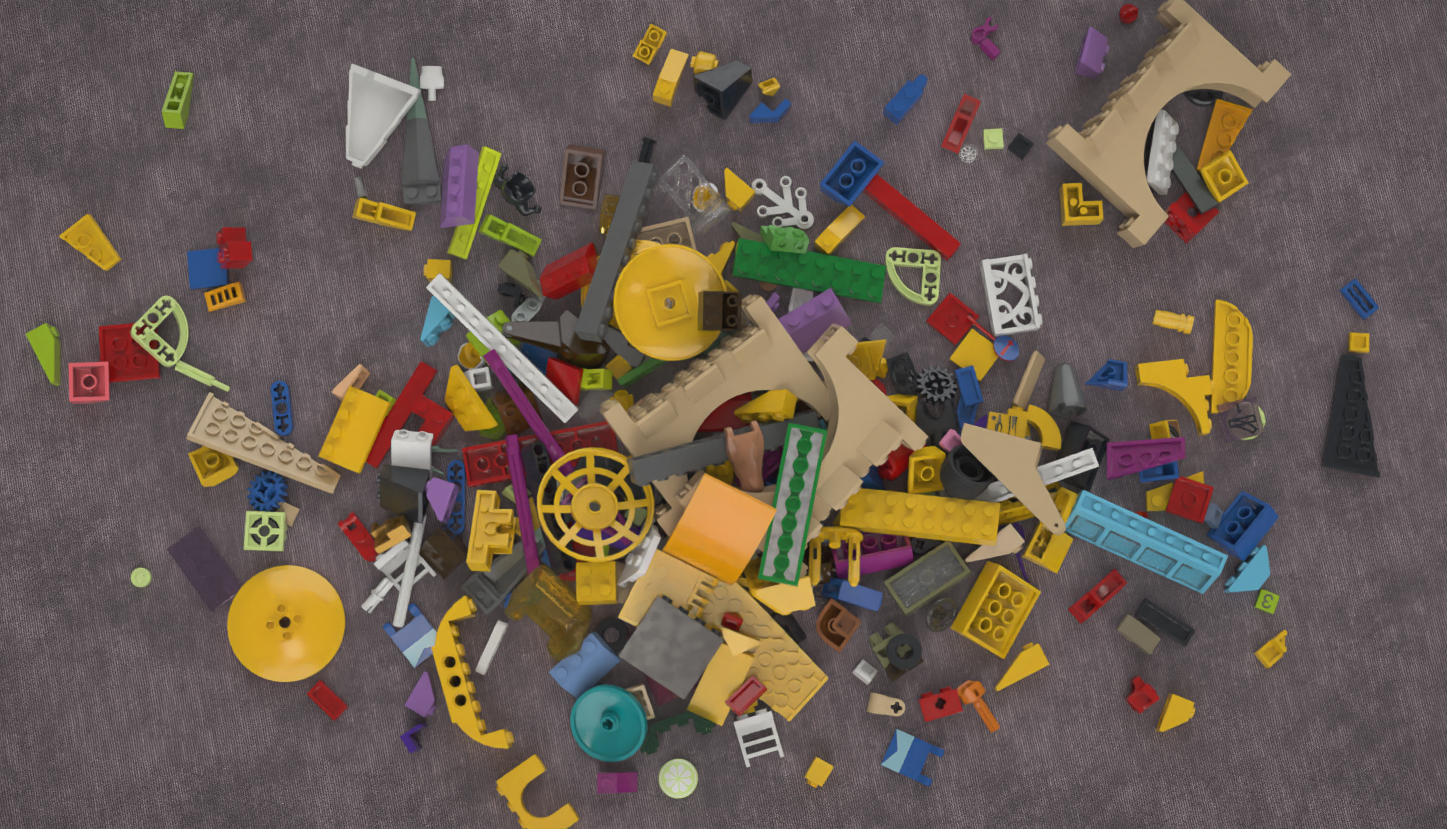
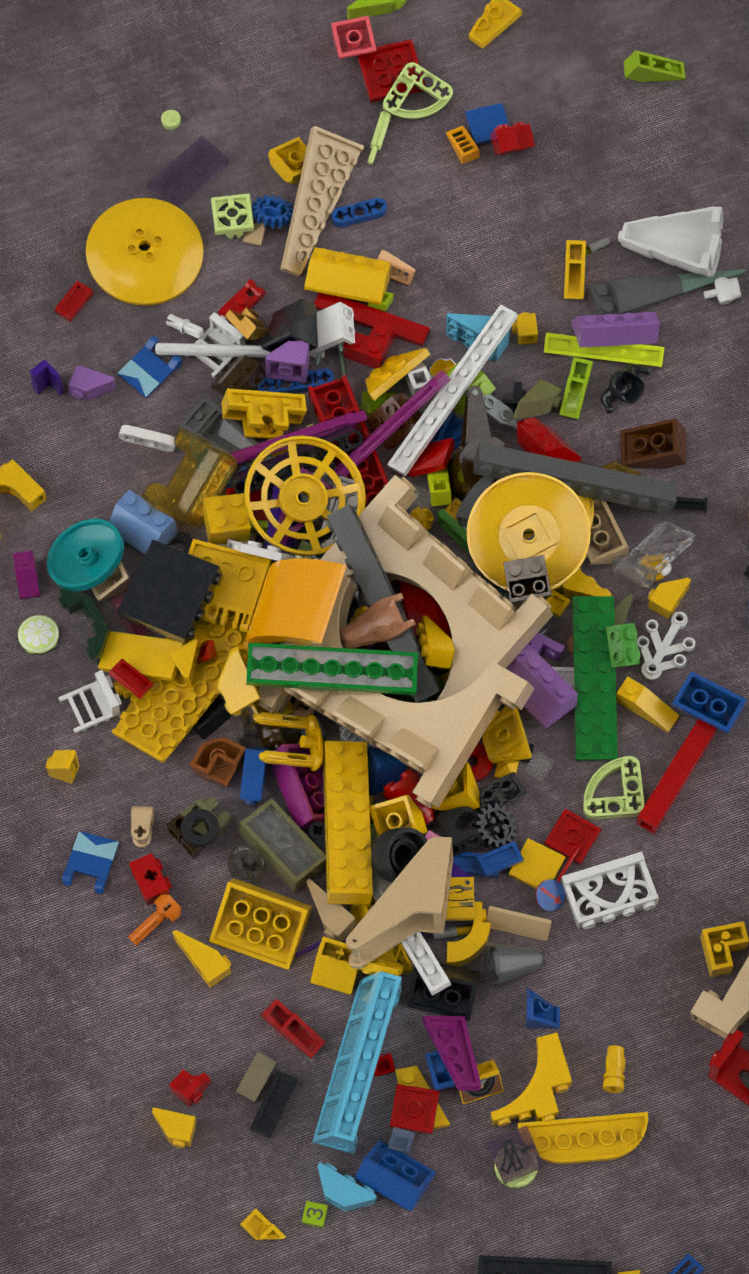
camera: 80 degrees right, 15 degrees down
yellow slope [431,596,515,749] -> none
white slope [852,659,878,685] -> none

